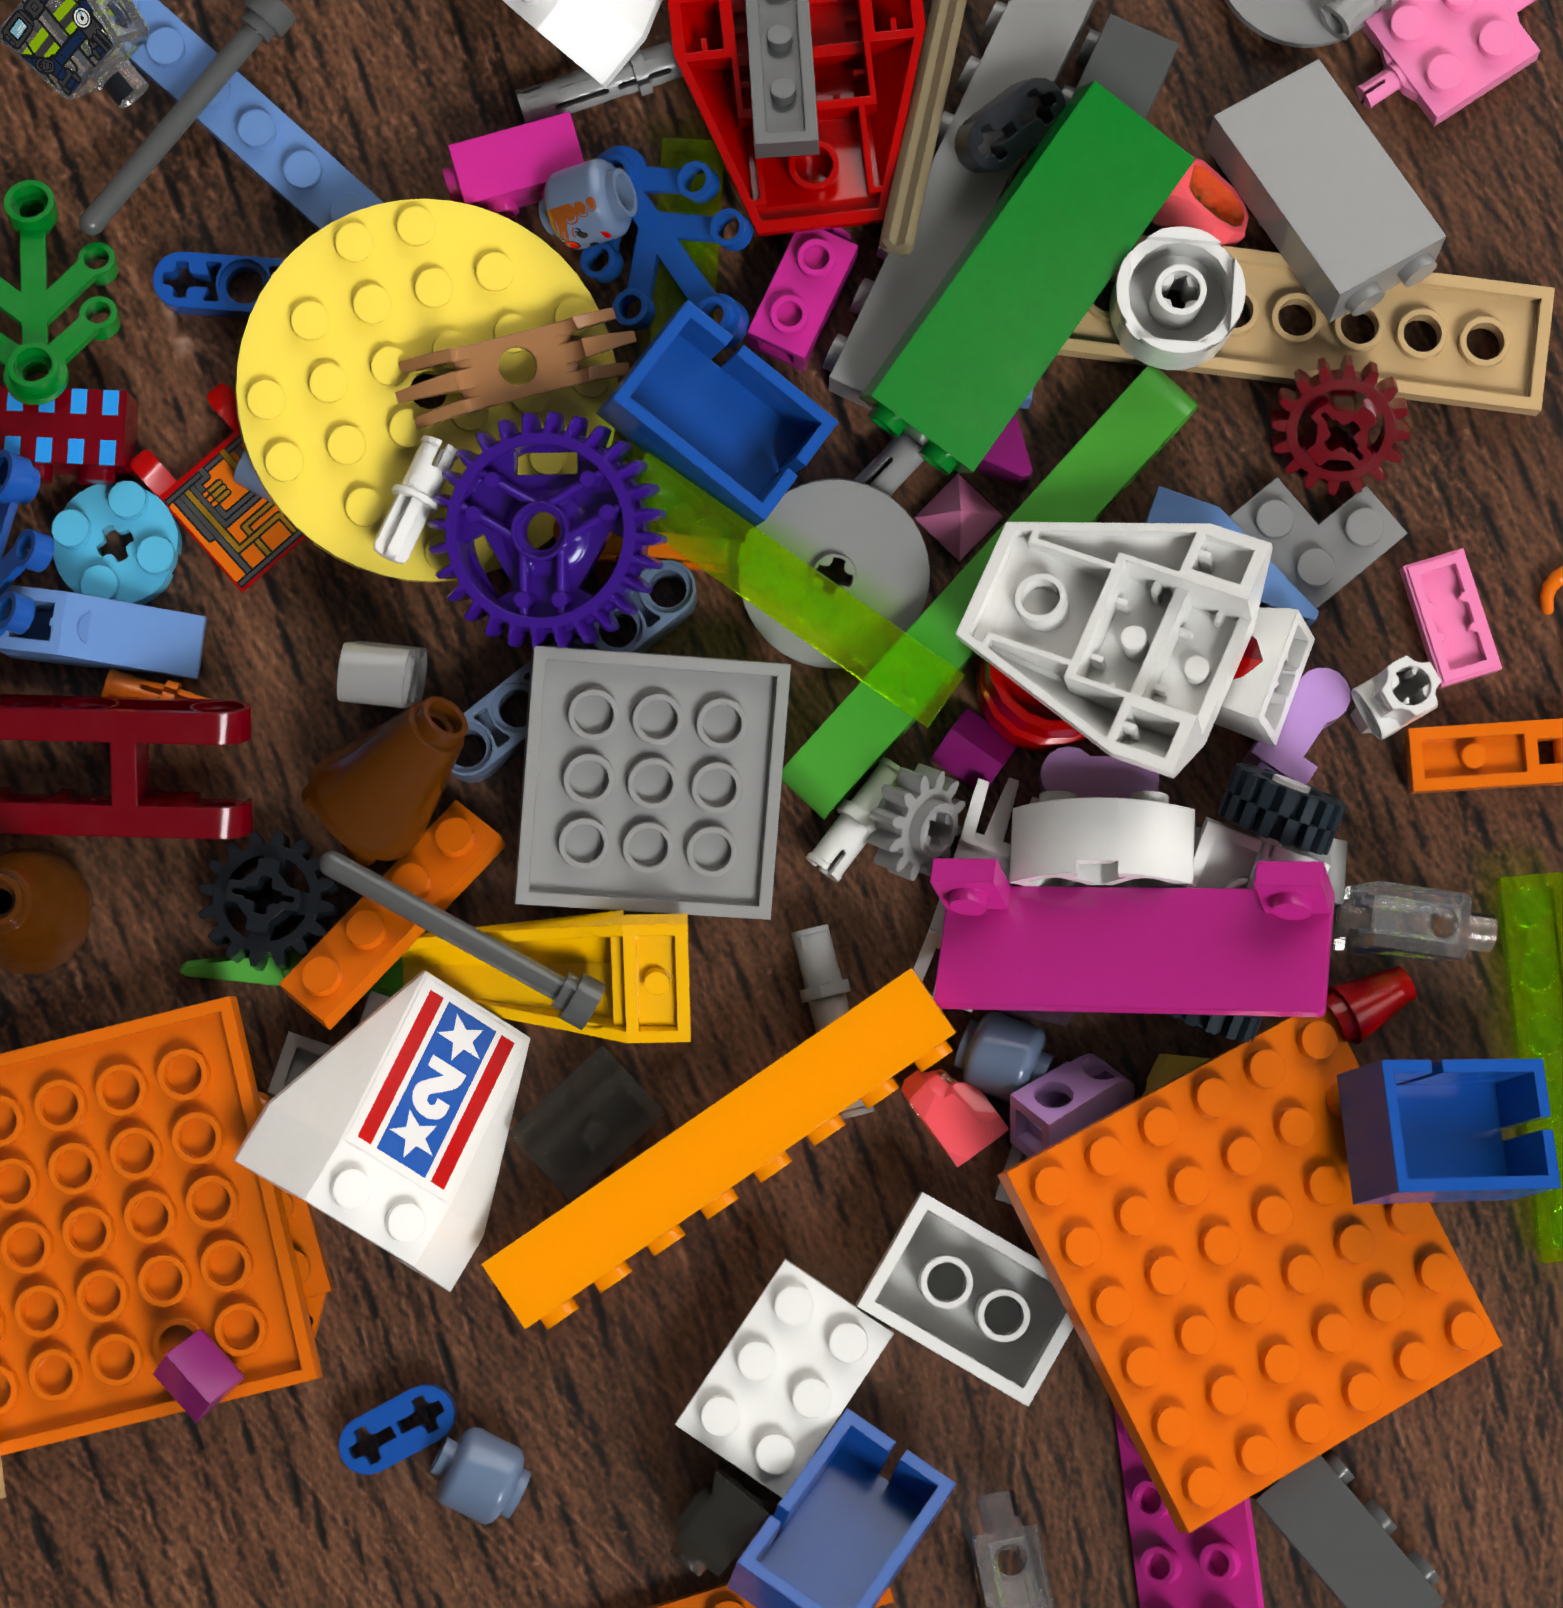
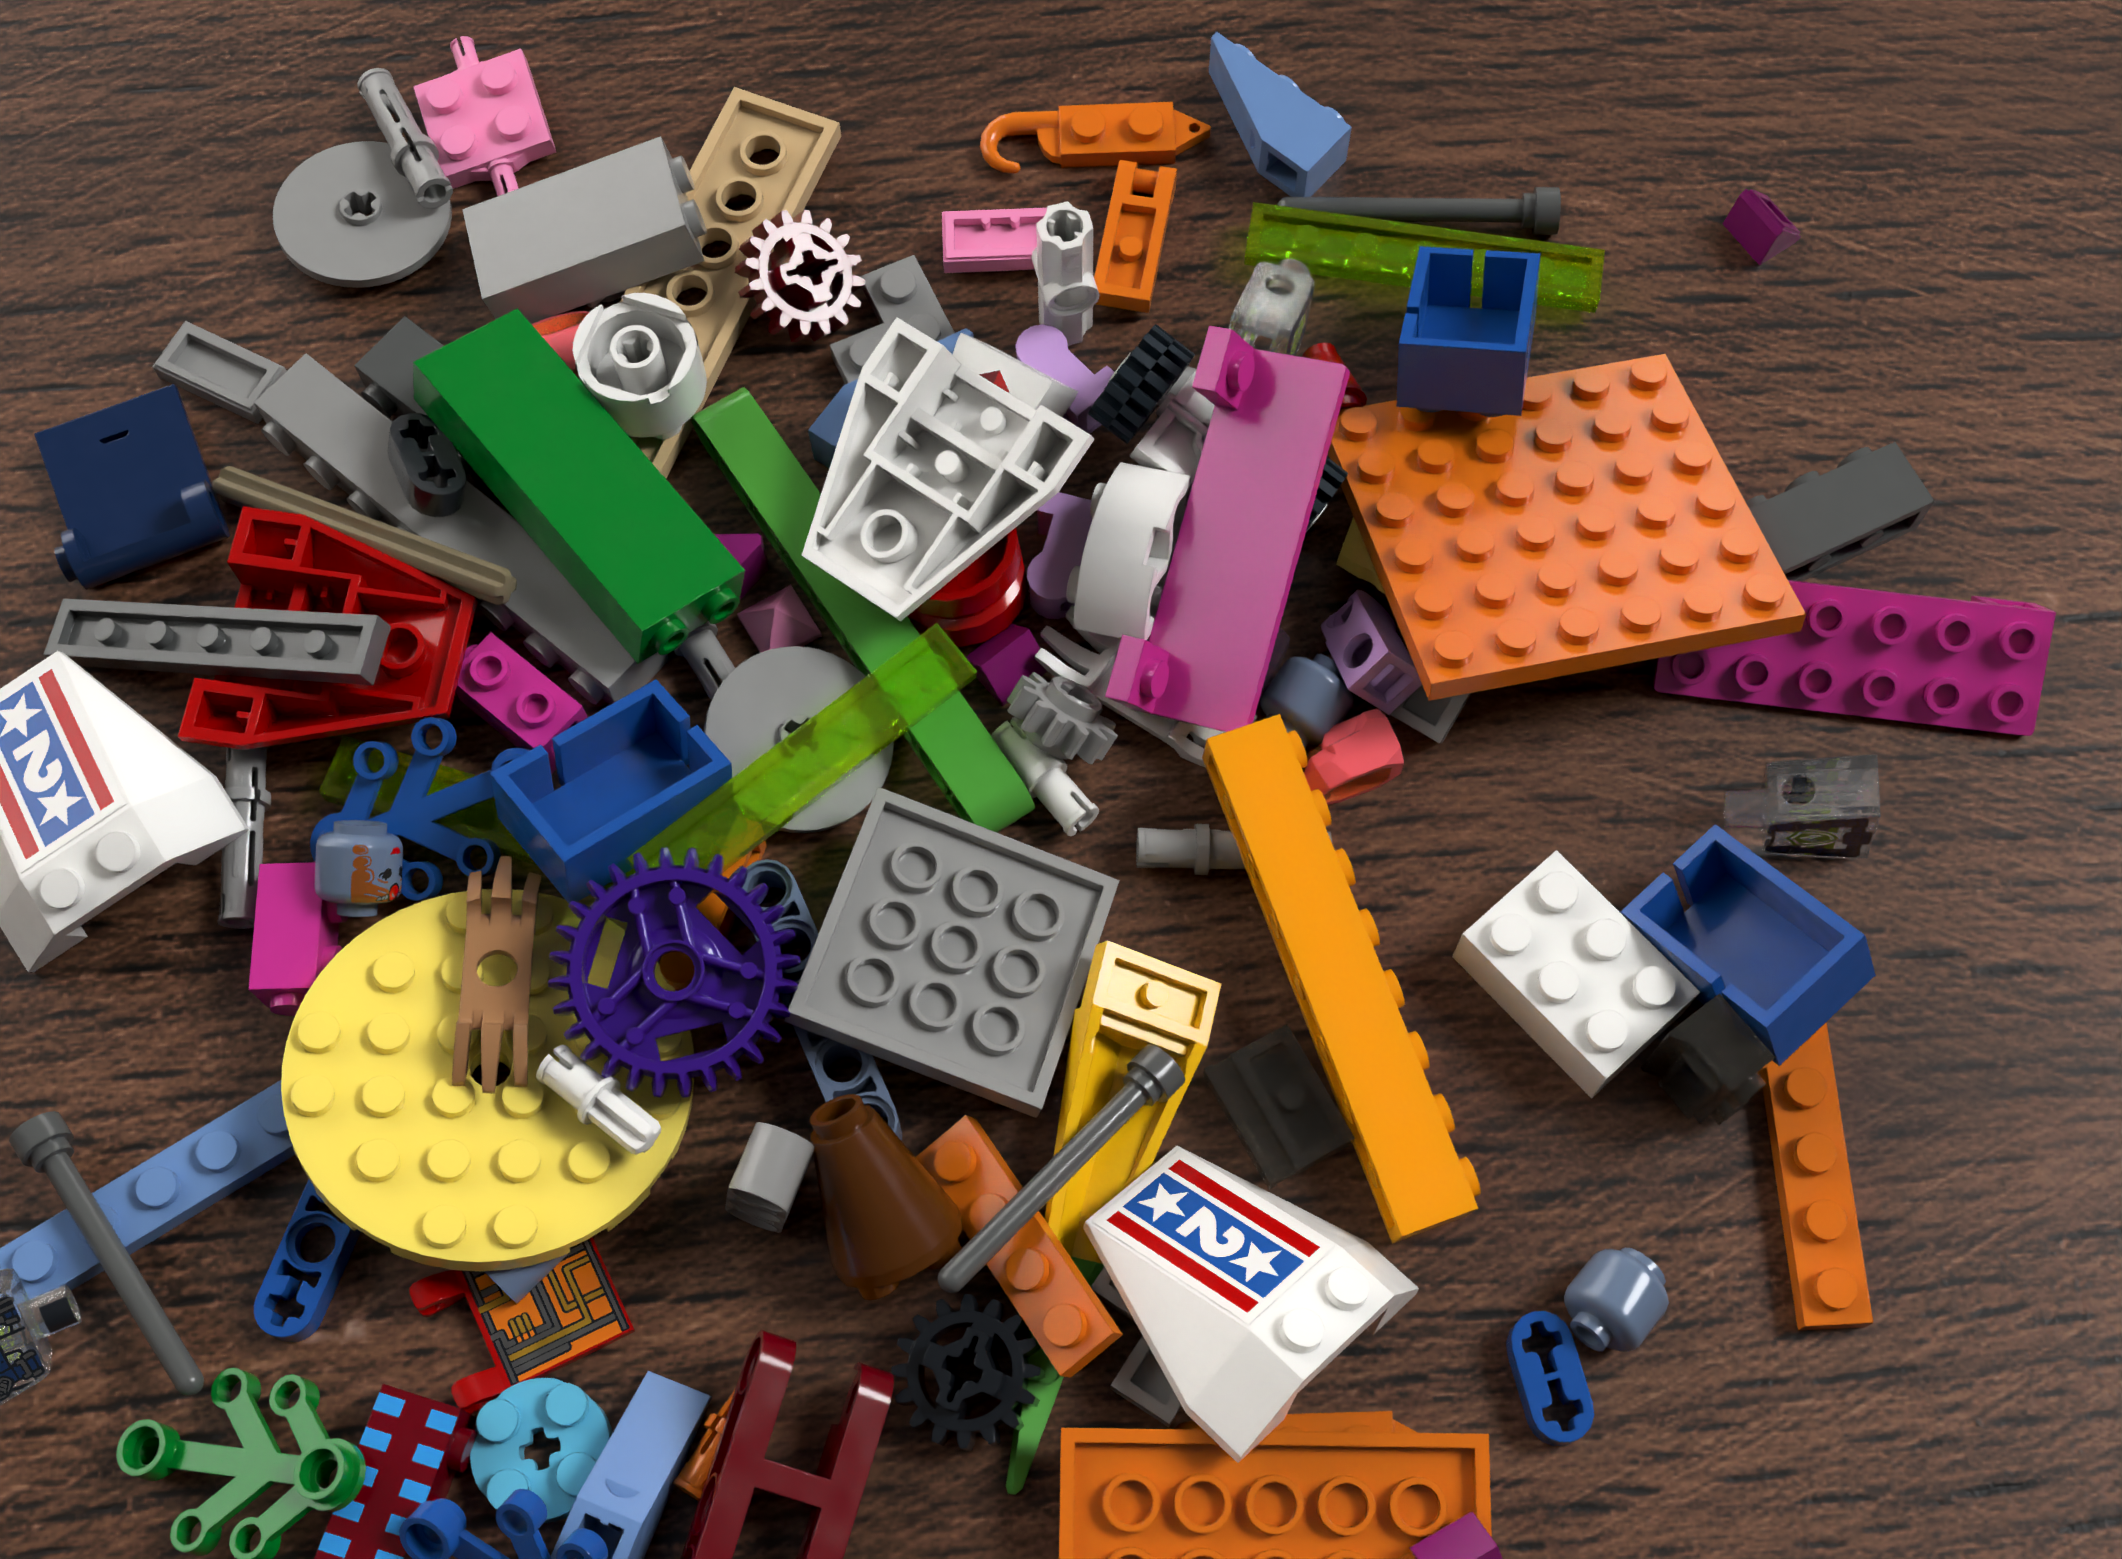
camera: 75 degrees left, 15 degrees down
white brick [856,1192,1074,1407] -> none

